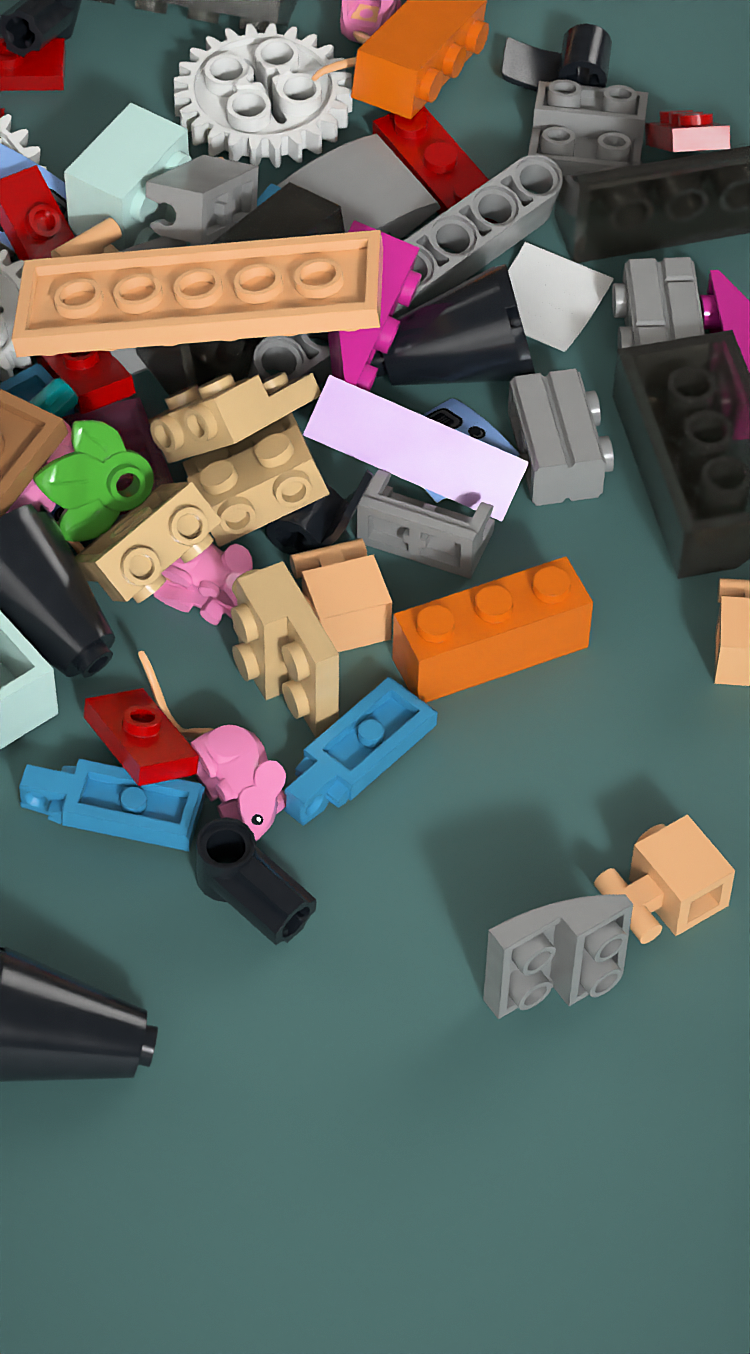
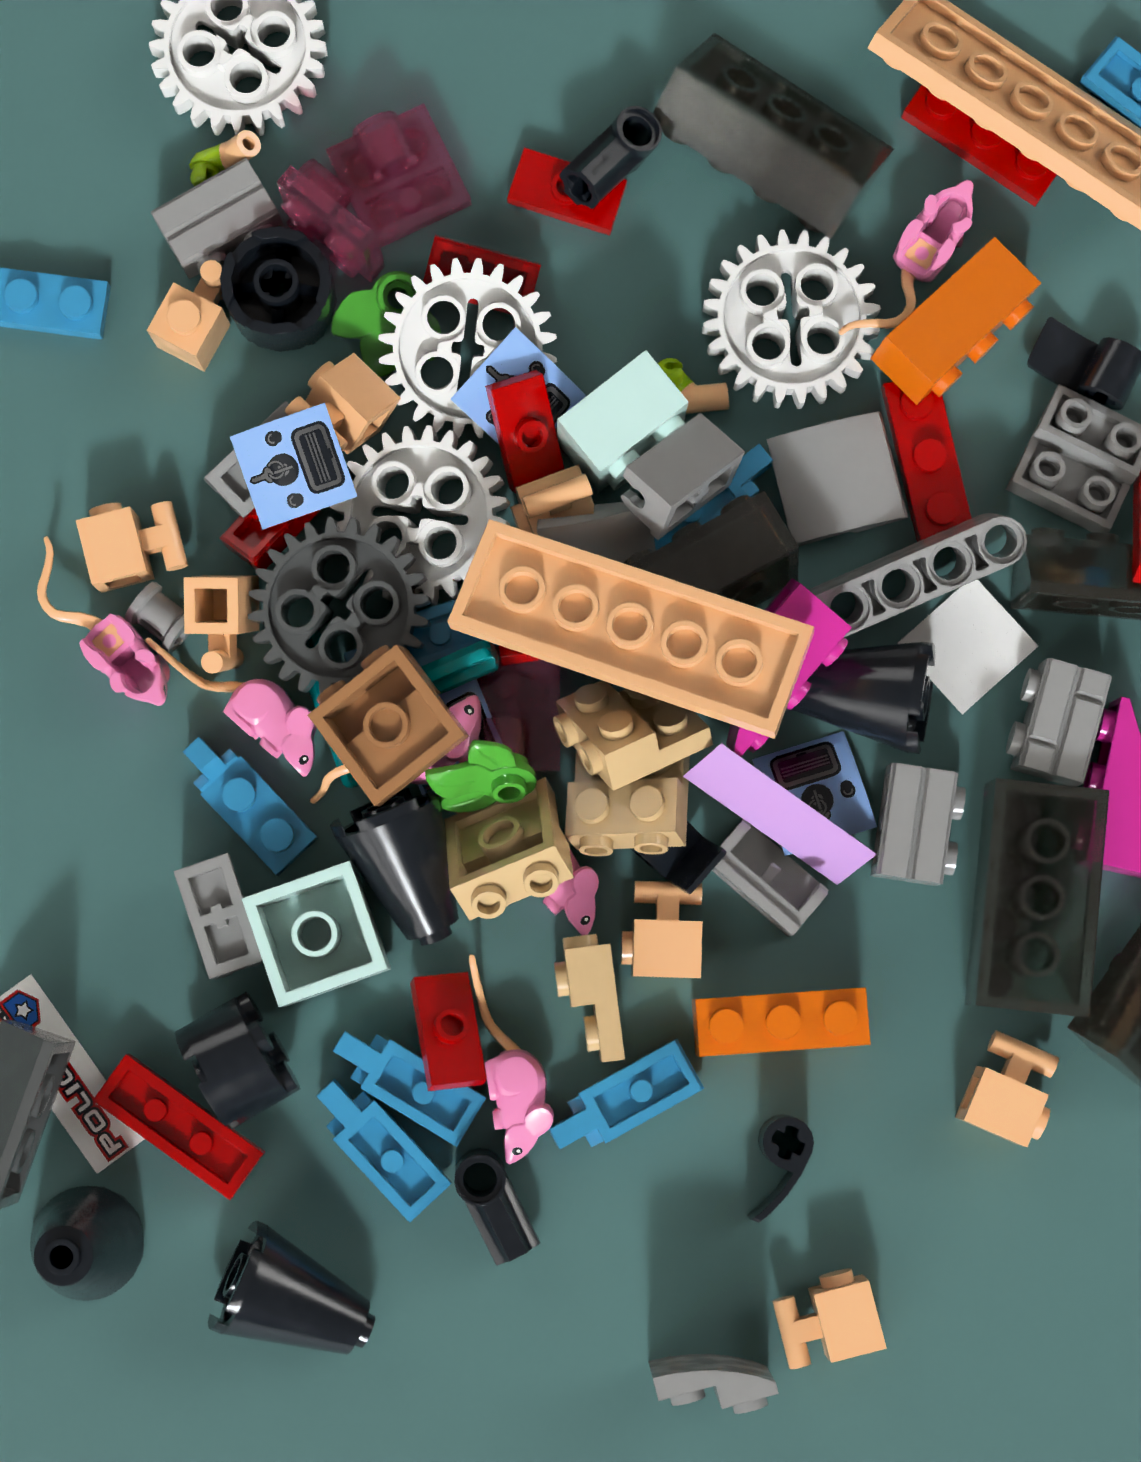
camera: 15 degrees right, 30 degrees up
none -> dark azure hinge [316,1079,452,1222]
none -> black panel [747,1114,814,1223]

